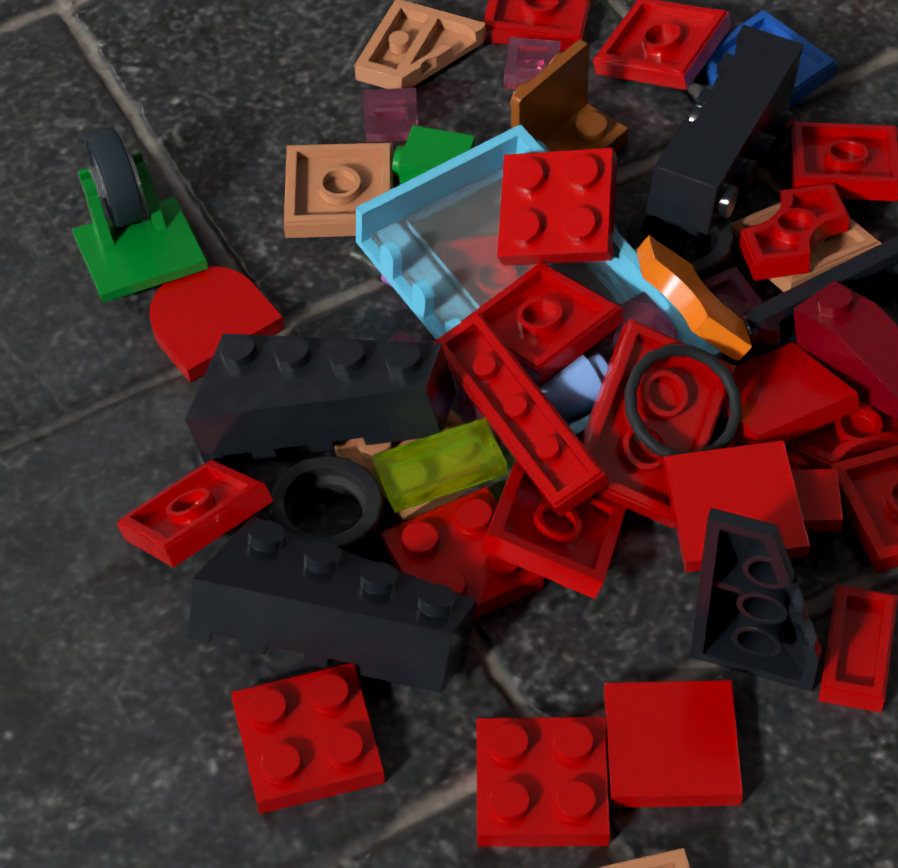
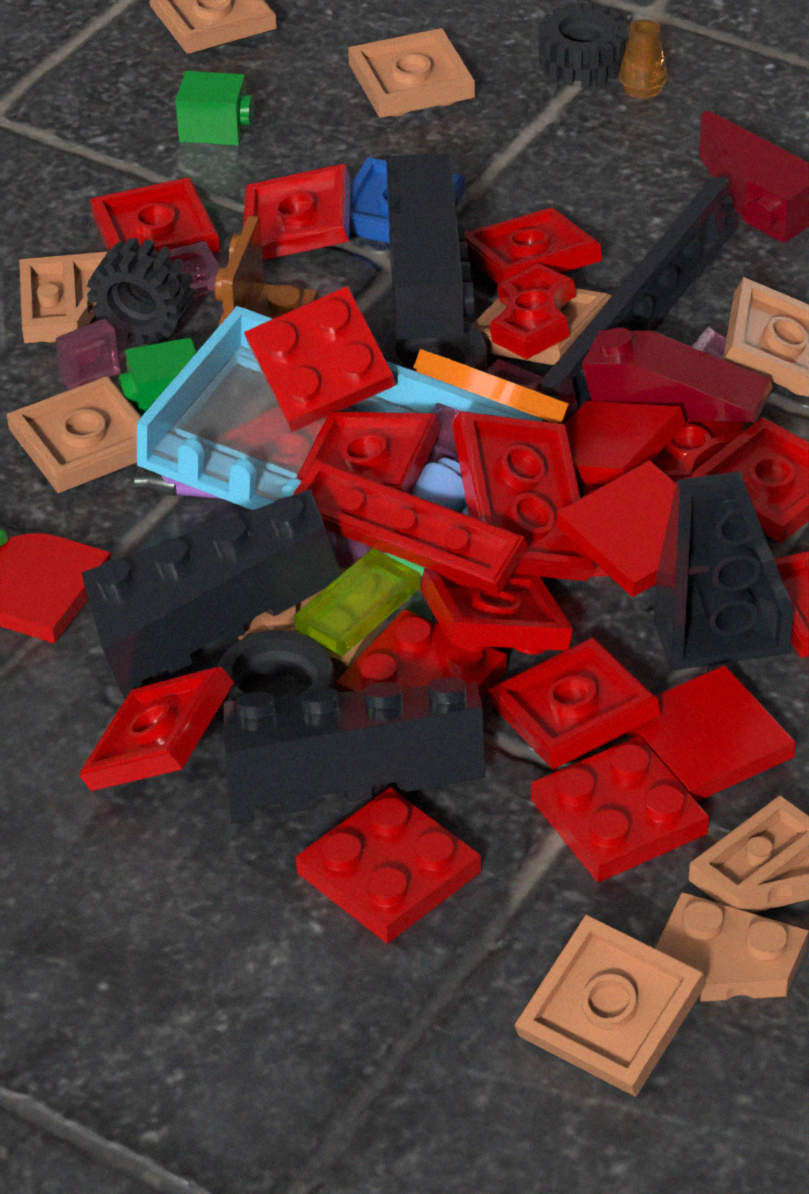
camera: 30 degrees left, 10 degrees down
black piece [624,344,742,458] -> none
none -> black tyre [87,238,195,344]
none -> red tile [488,637,661,770]

